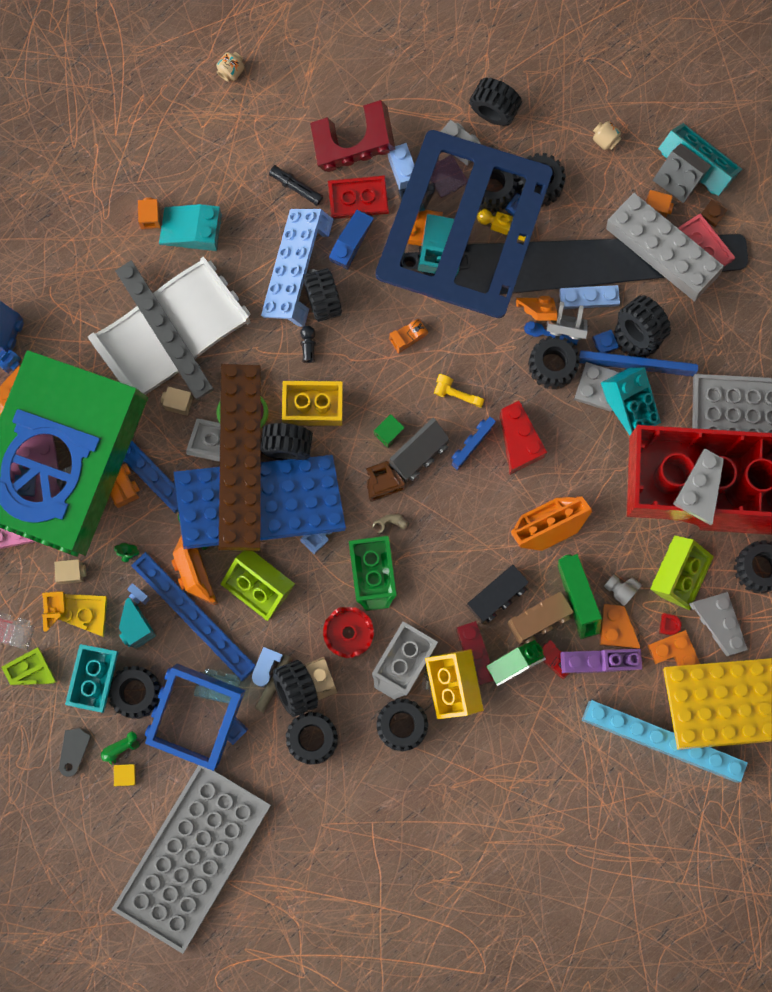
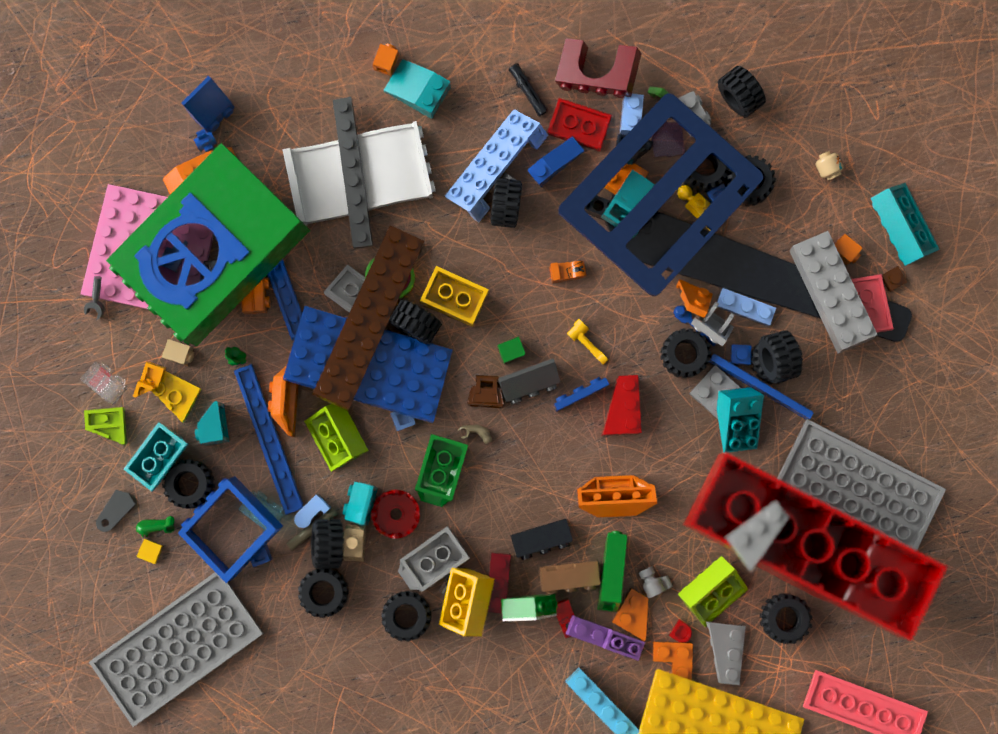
camera: 20 degrees right, 5 degrees up
medium blue plate [127,583,150,605] -> none
tan brick [161,387,193,416] -> none
black pin [300,326,316,363] -> none
dark grey brick [652,143,711,203] -> none
none -> slope [342,481,378,525]
none -> bright green tile [647,87,668,98]

